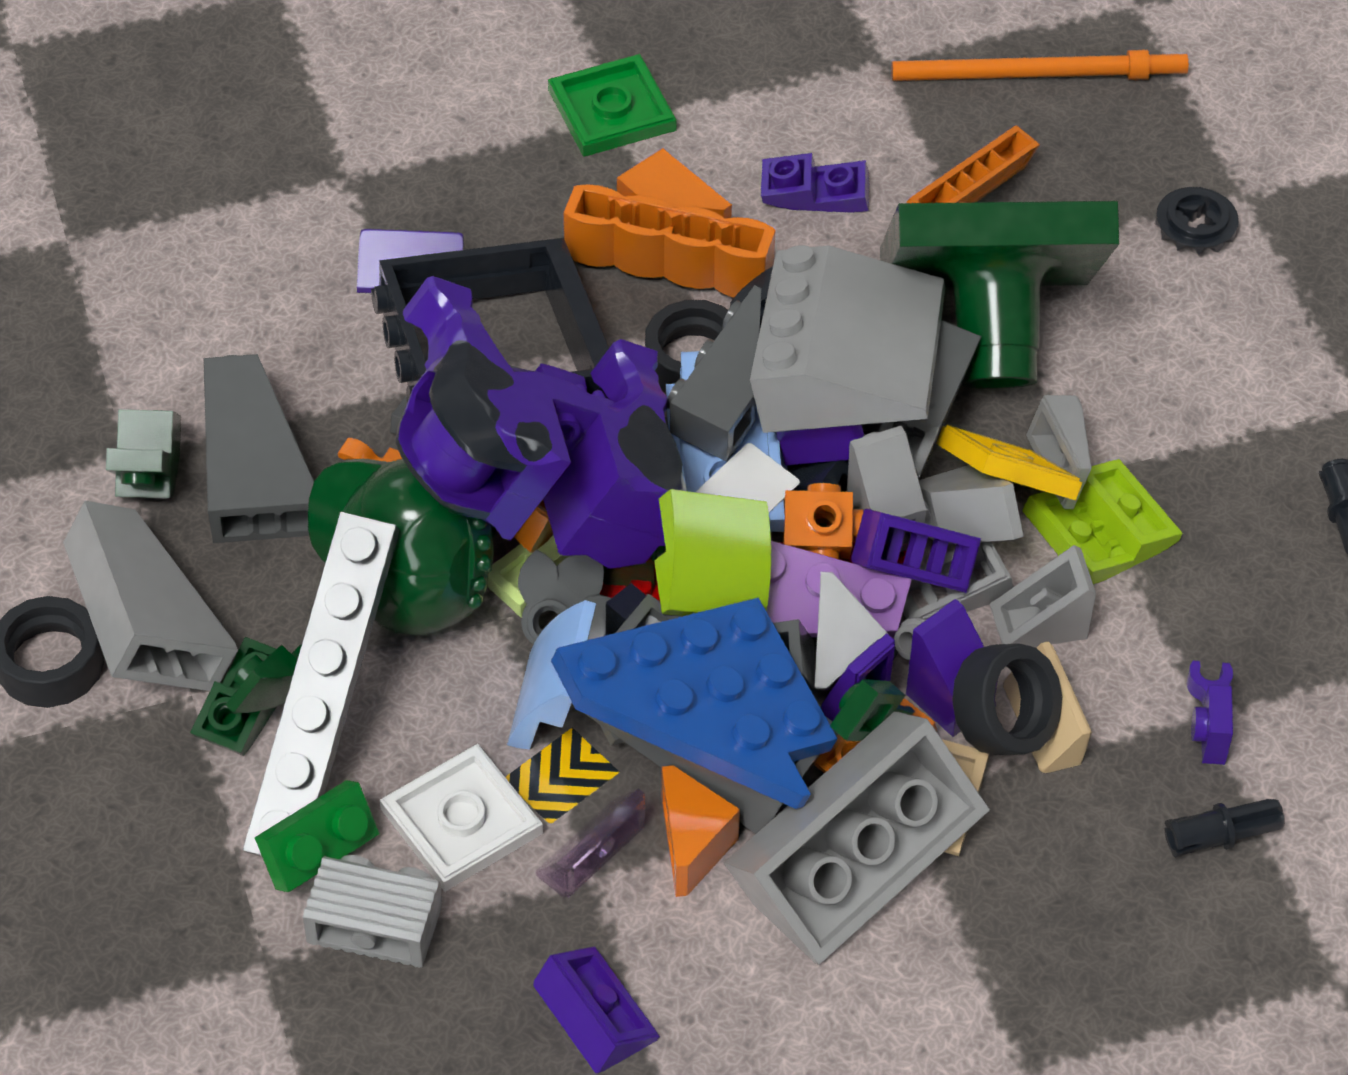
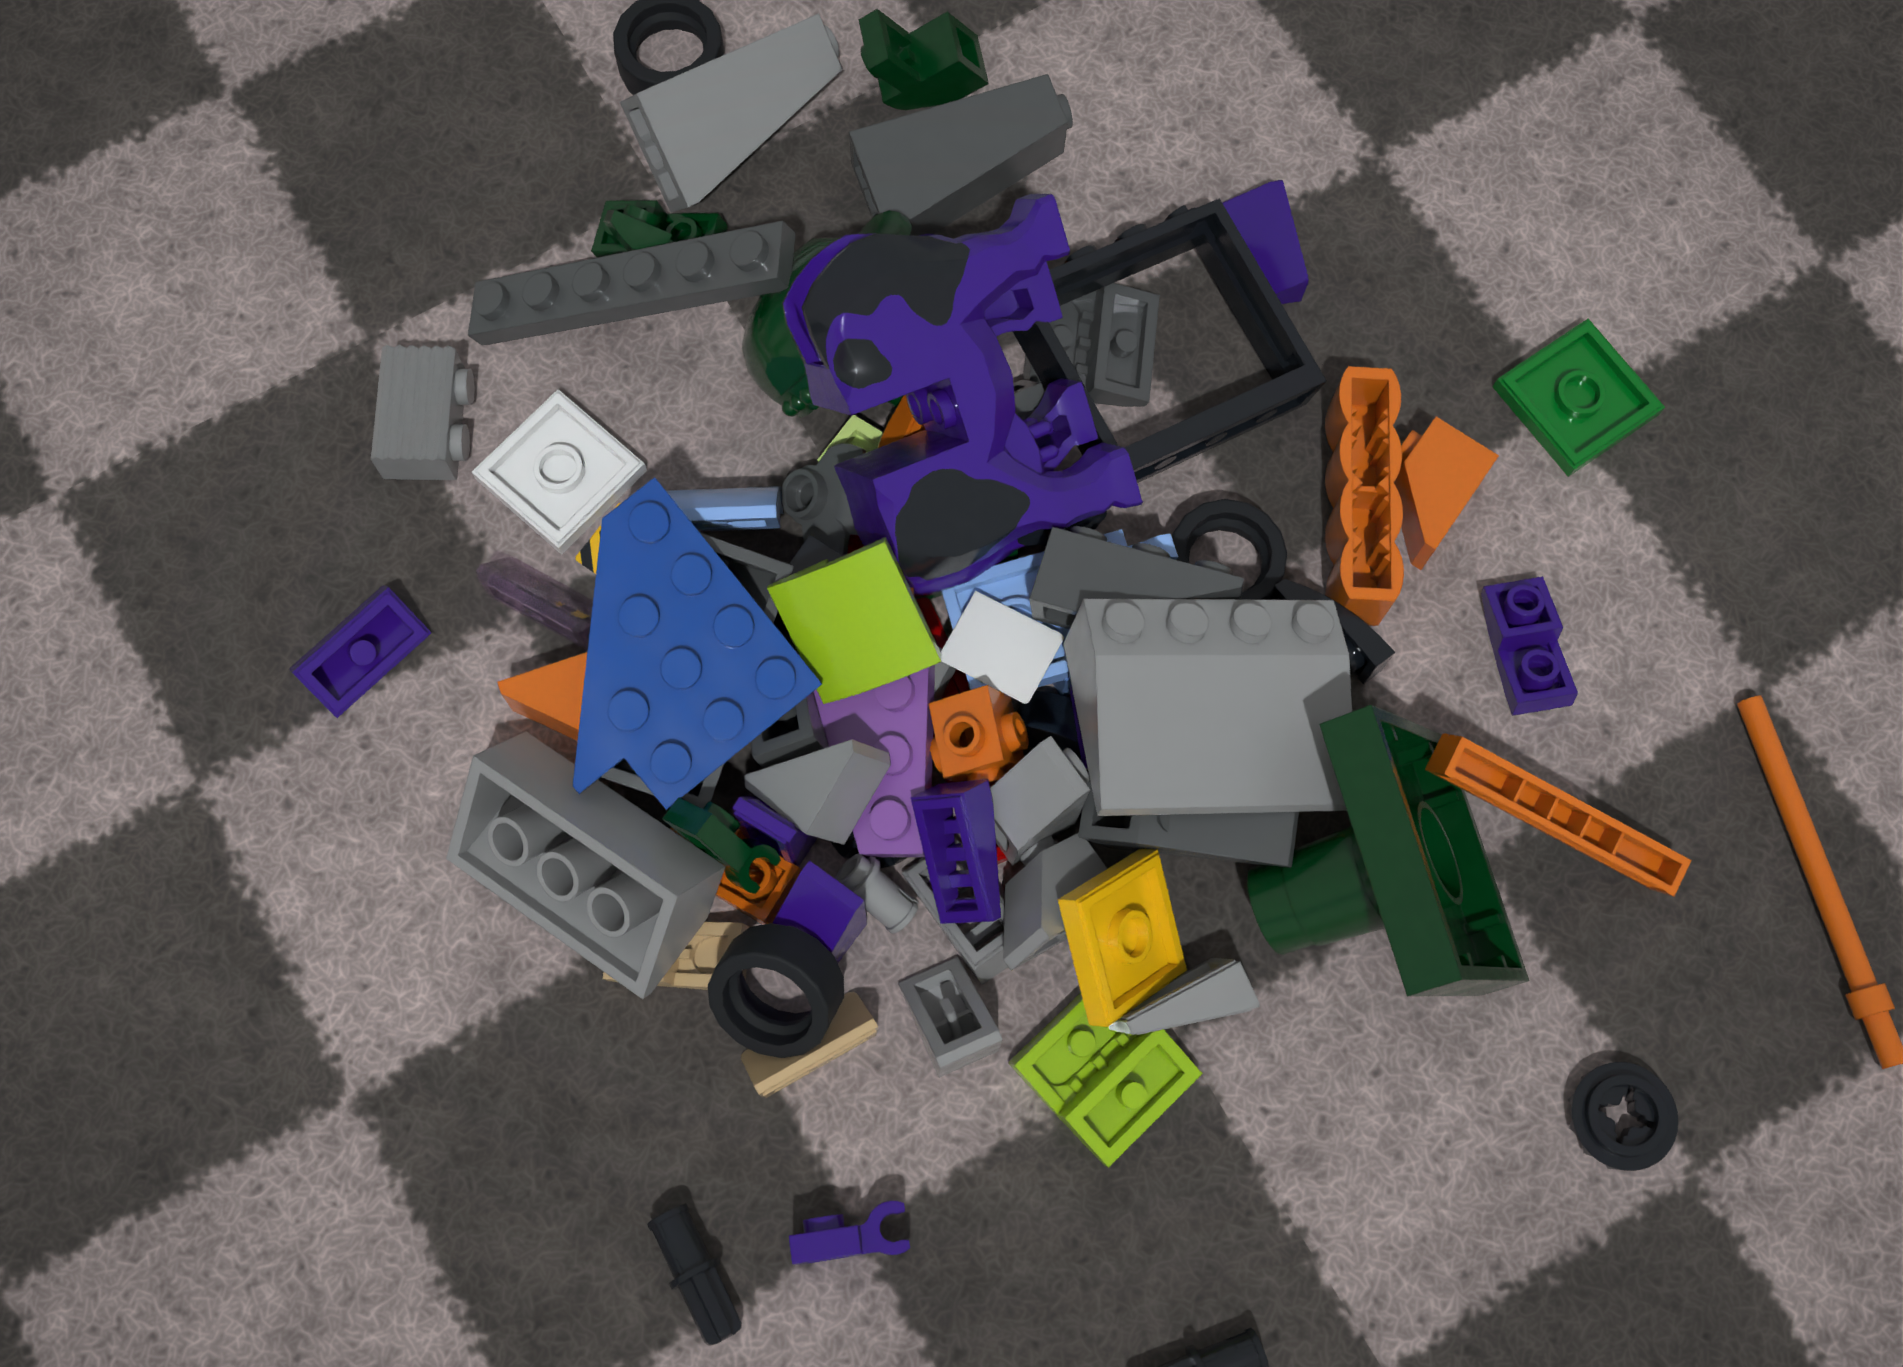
camera: 75 degrees right, 20 degrees up
green plate [254,780,380,893] -> none

